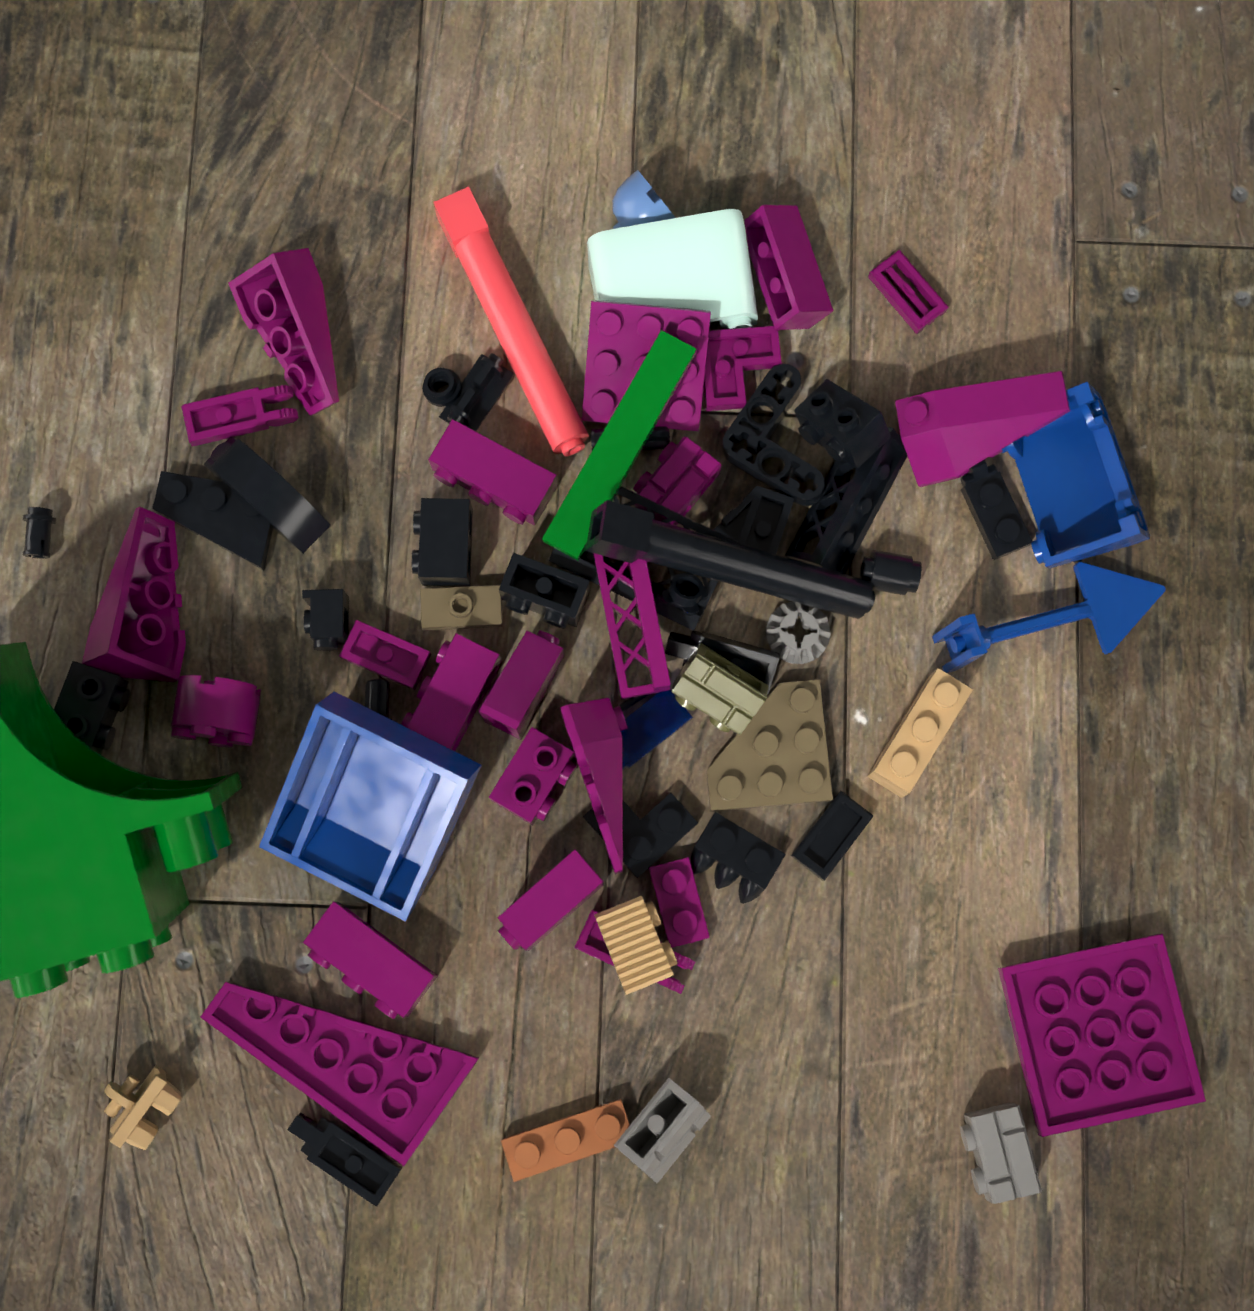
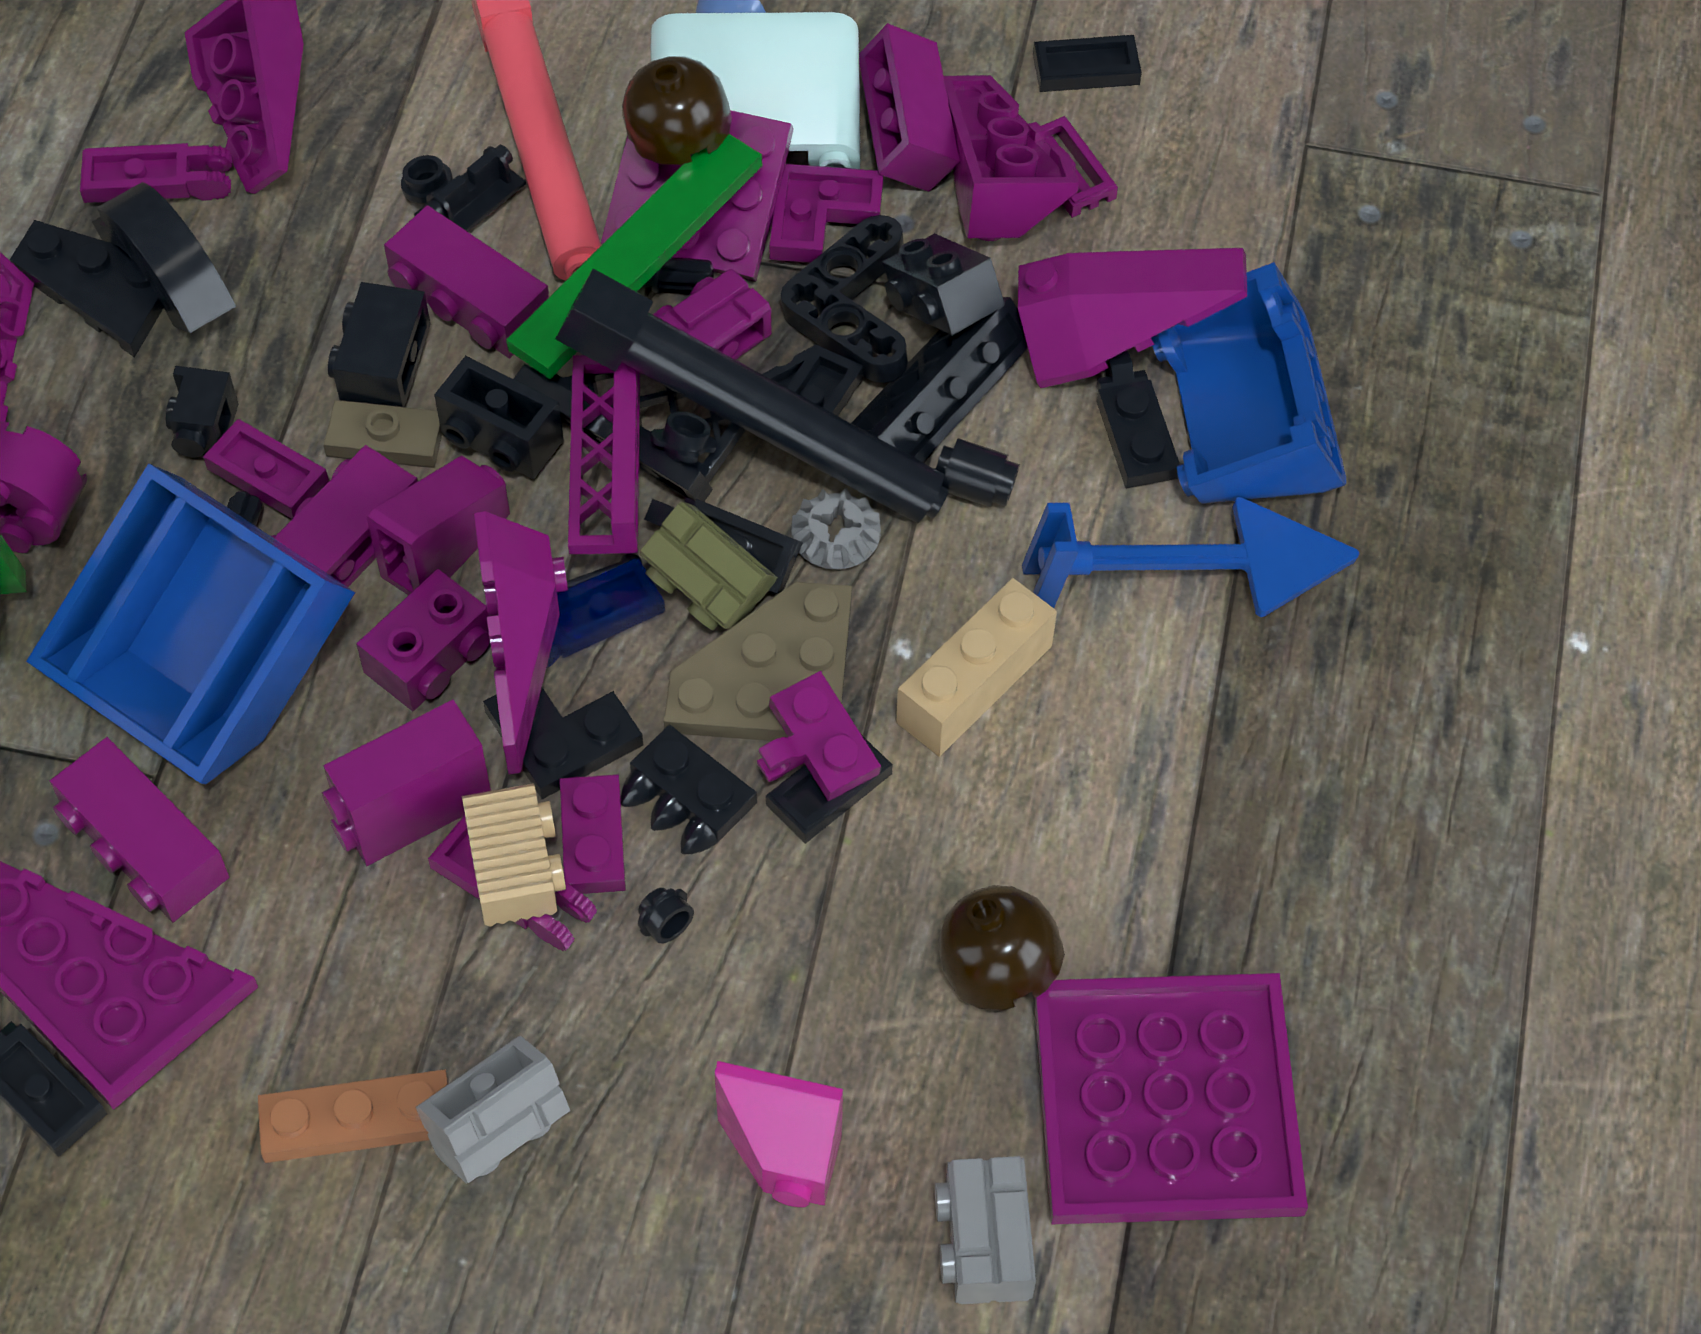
camera: 10 degrees right, 20 degrees down
none -> dark brown cylinder [622,56,732,165]
none -> black plate [638,888,694,943]
none -> dark pink slope [714,1061,843,1207]
none -> magenta plate [757,671,881,801]
none -> dark brown cylinder [938,885,1065,1010]
none -> magenta wedge [943,75,1079,241]
none -> black tile [1033,35,1142,92]

